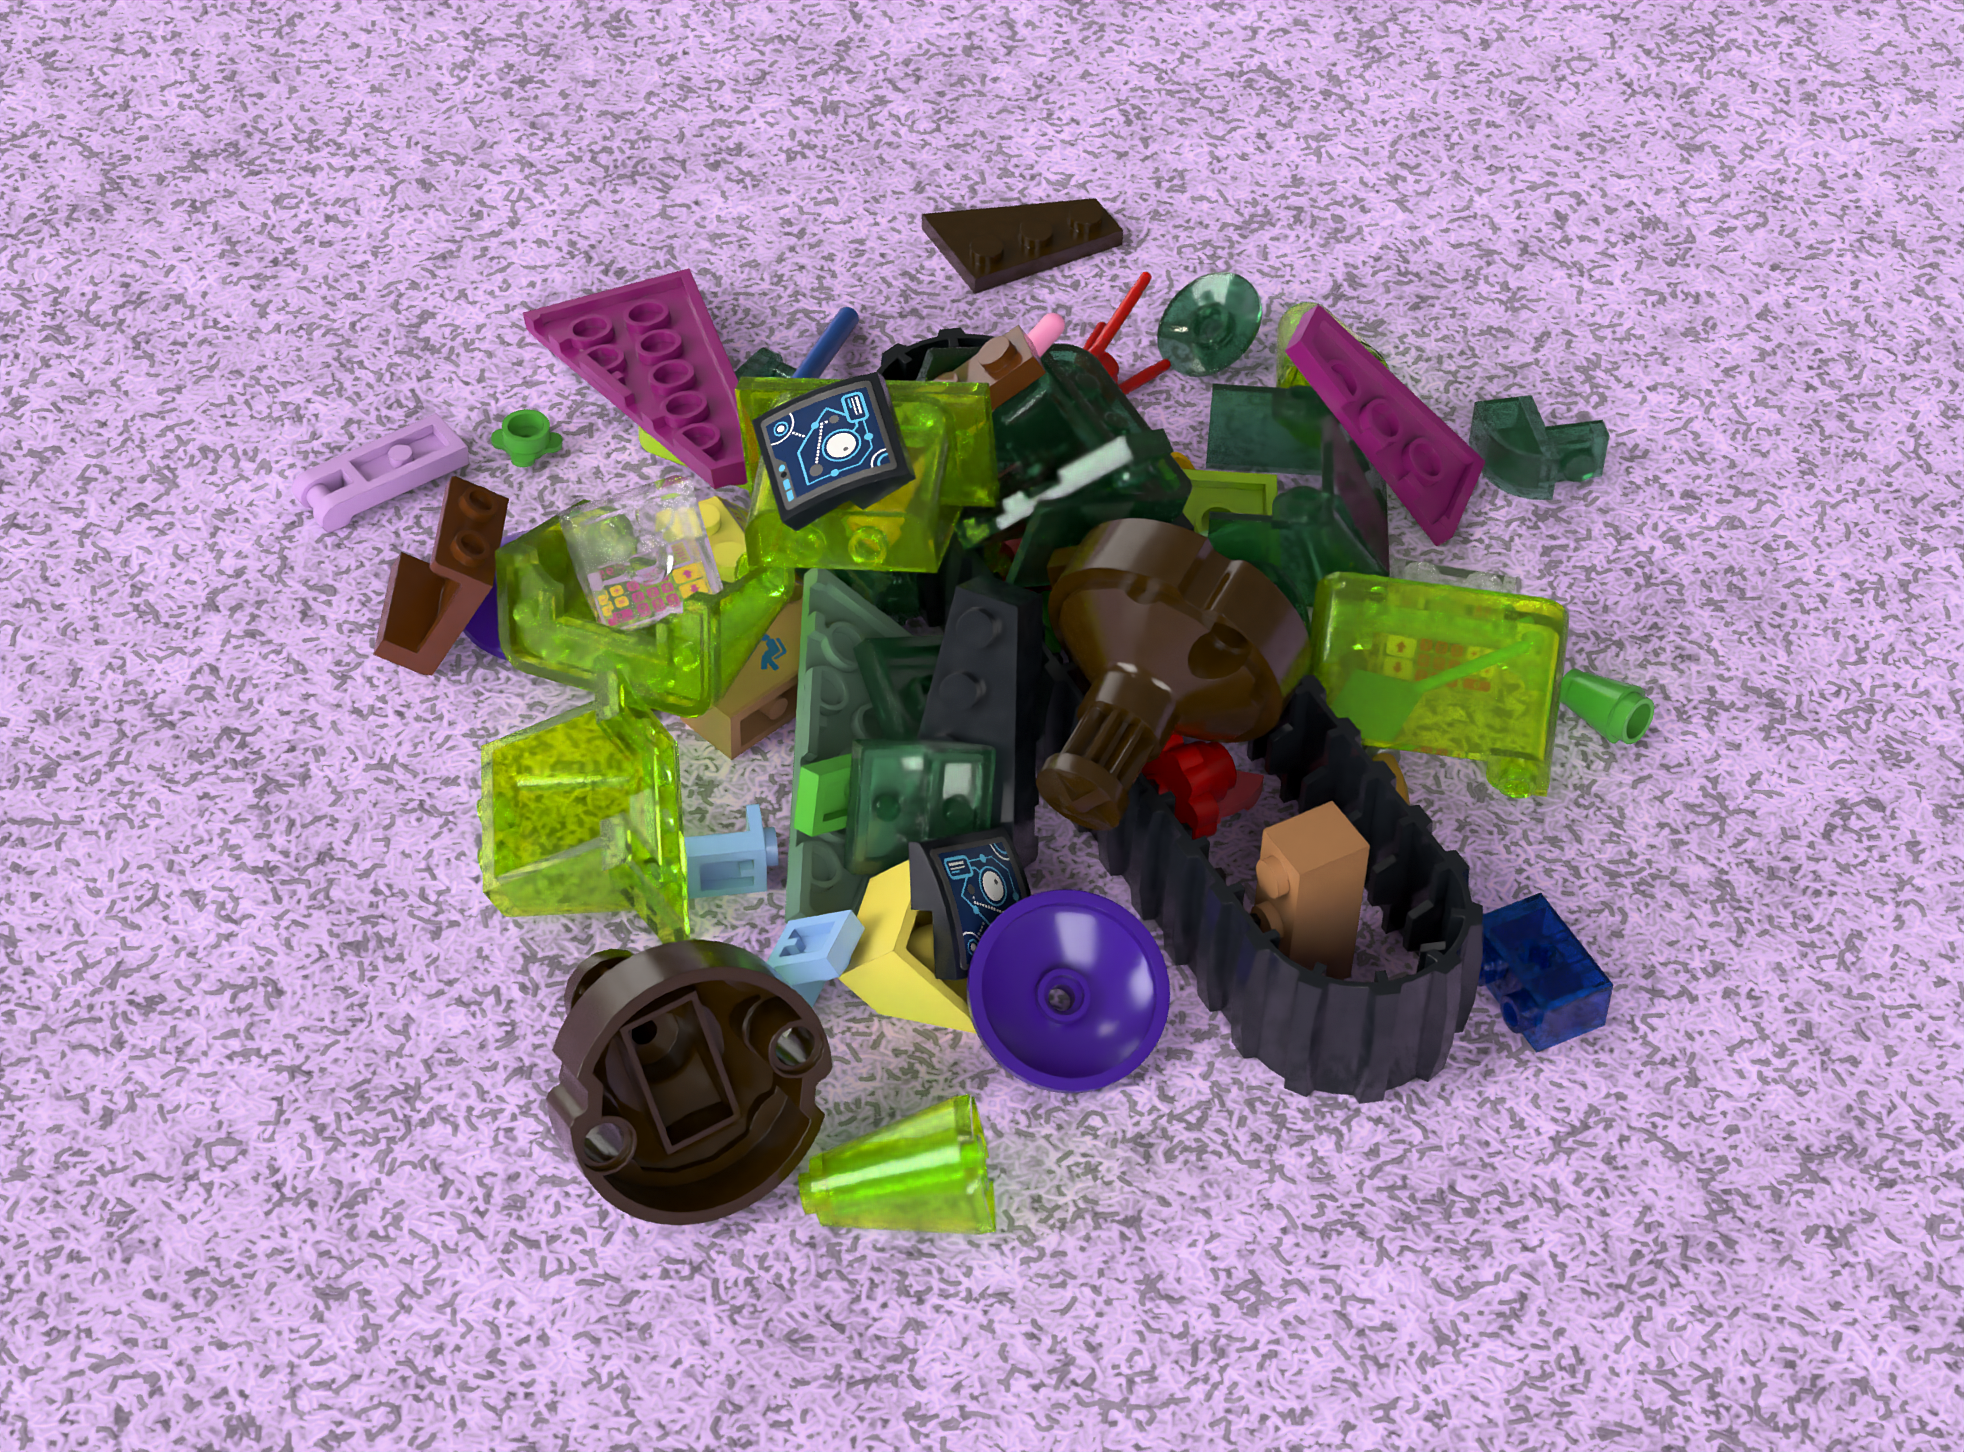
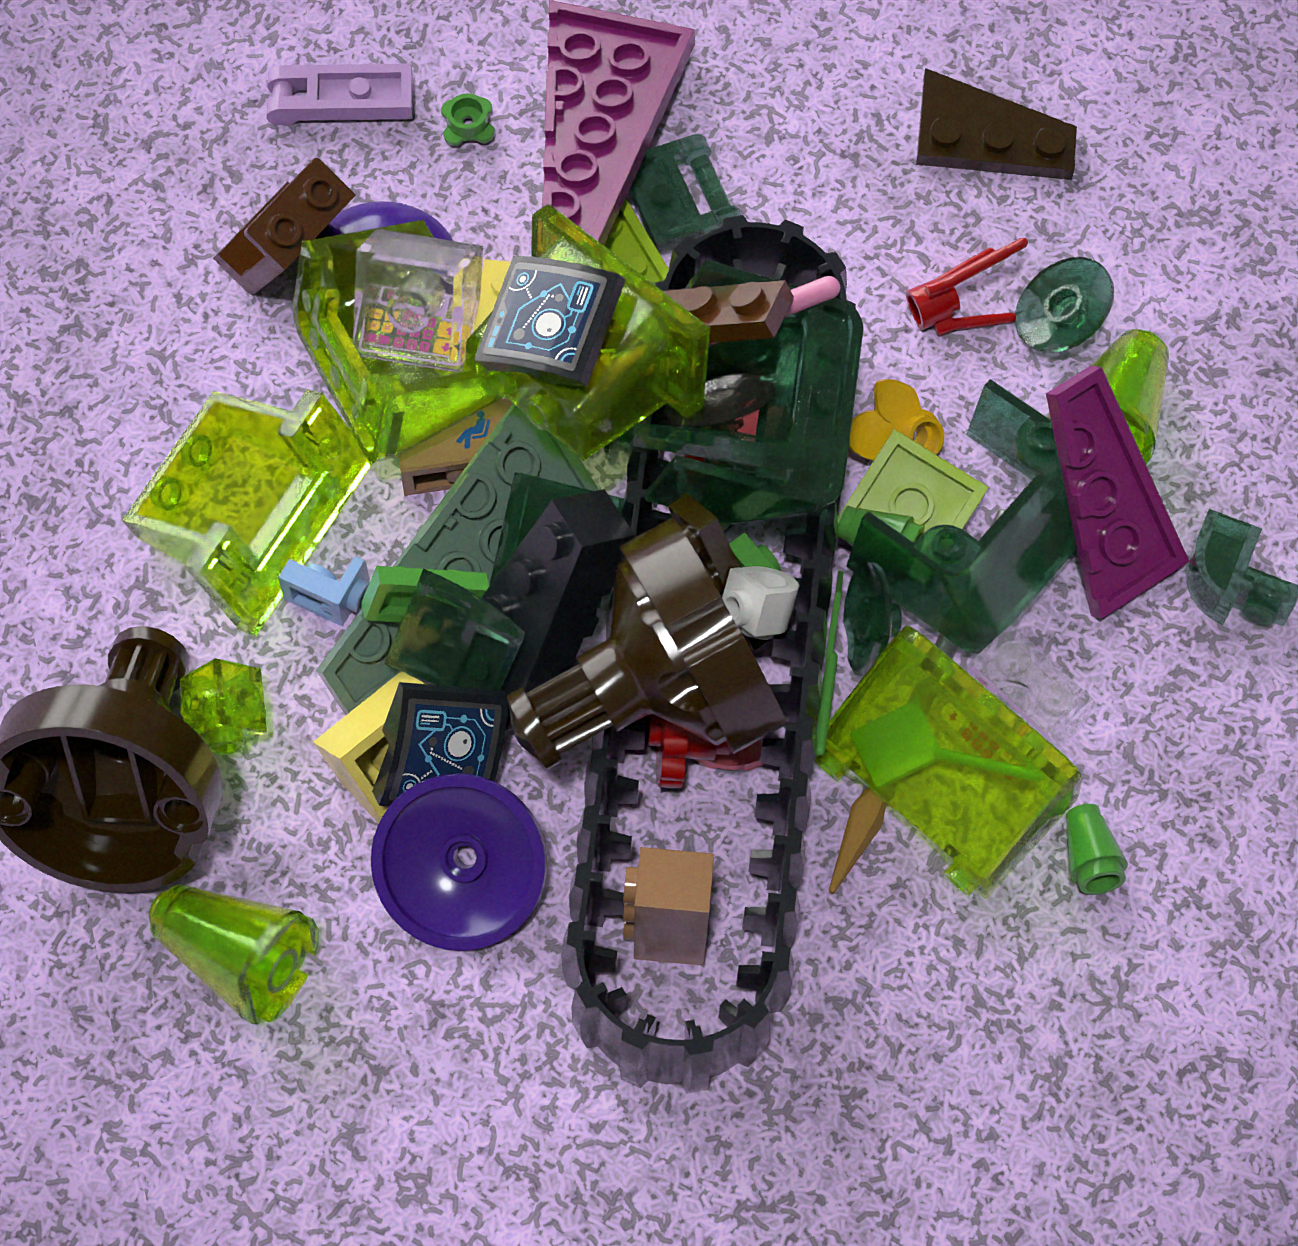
camera: 35 degrees right, 20 degrees up
blue bar [766,307,859,412] -> none
light blue bracket [766,910,865,1008] -> none
clear blue brick [1478,892,1614,1053] -> none

